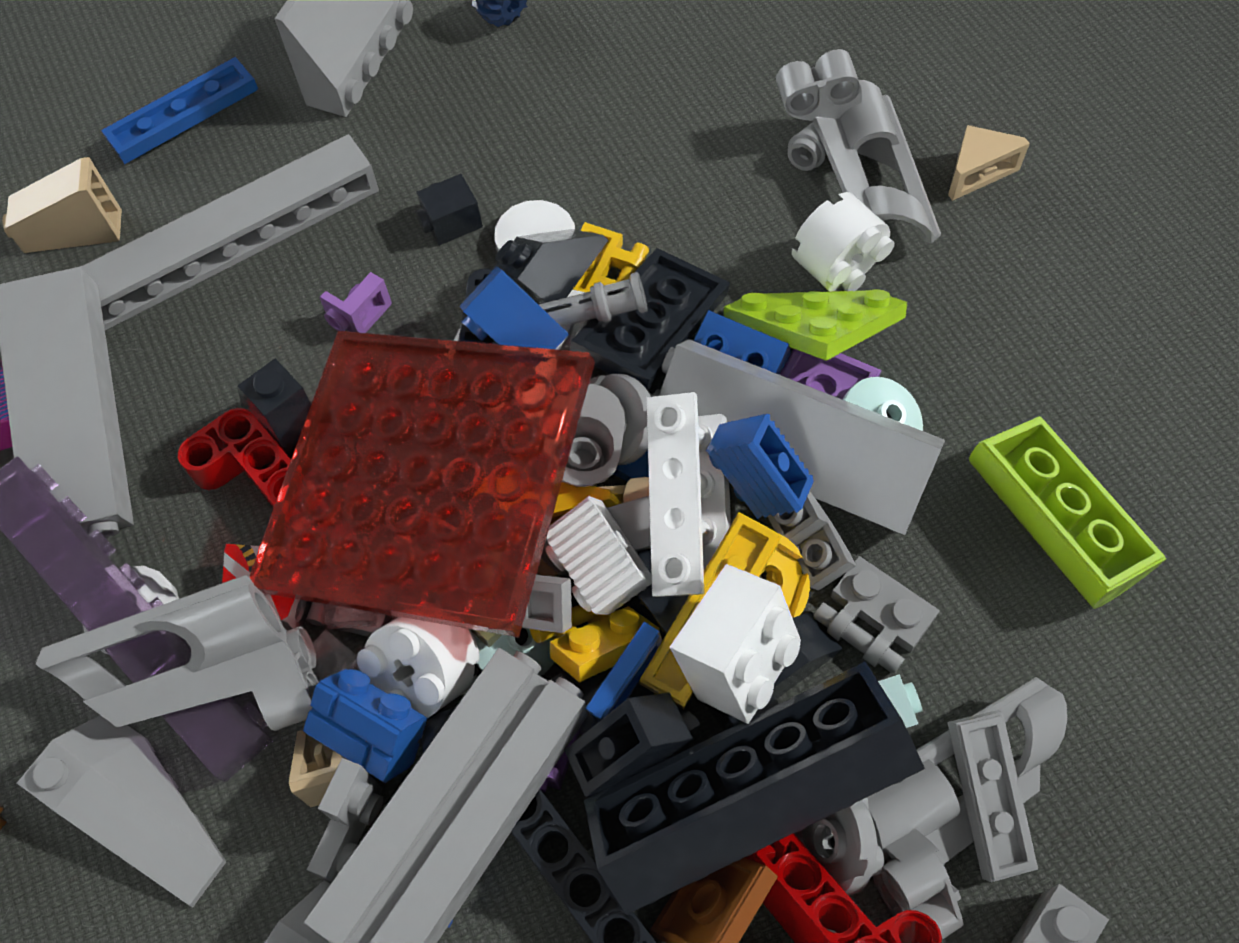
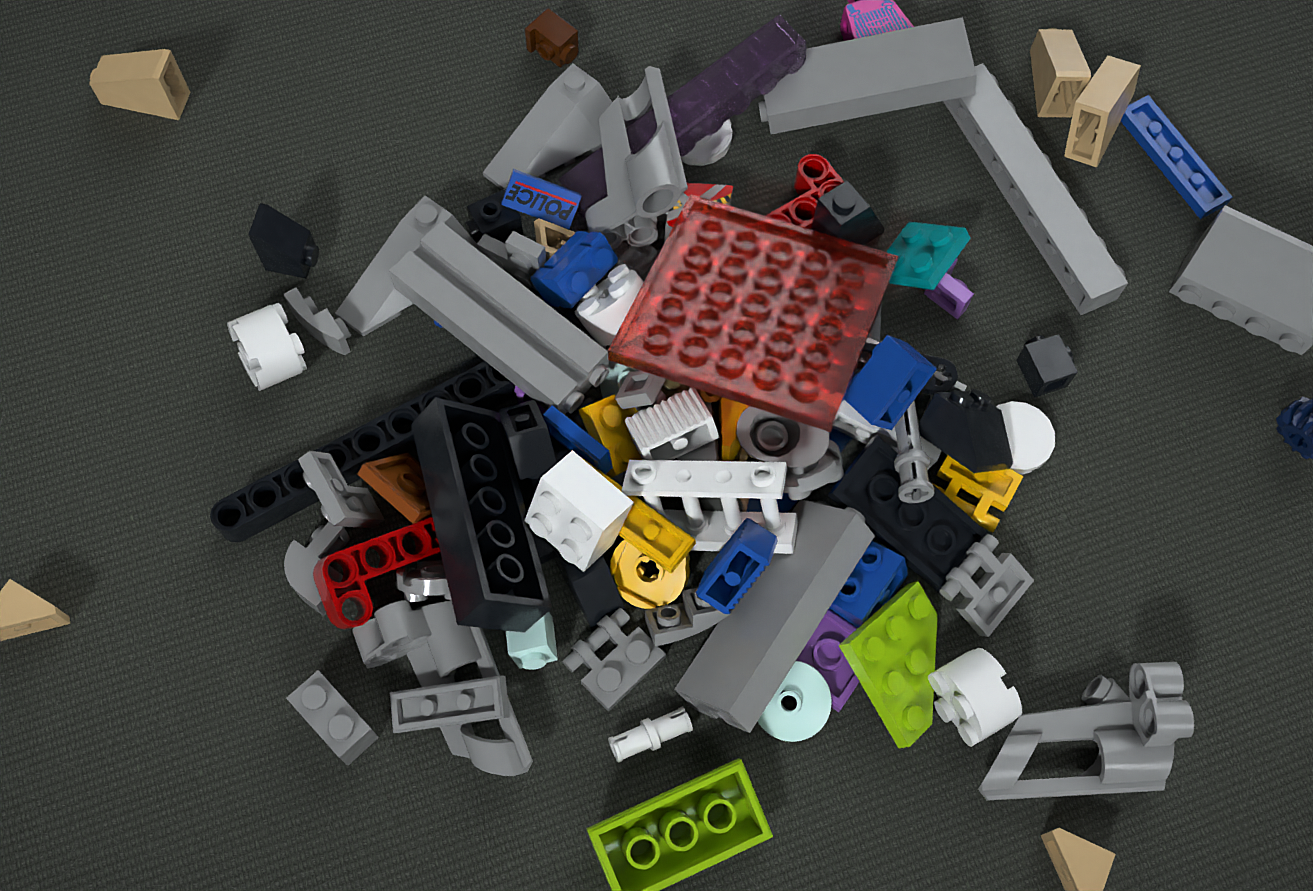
camera: 90 degrees right, 5 degrees up
none -> black brick [465,189,523,243]
none -> blue tile [501,169,582,229]
none -> white pin [608,706,693,763]
none -> teal plate [872,222,970,290]
none -> light grey plate [940,534,1034,637]
none -> tan slope [1064,56,1141,167]

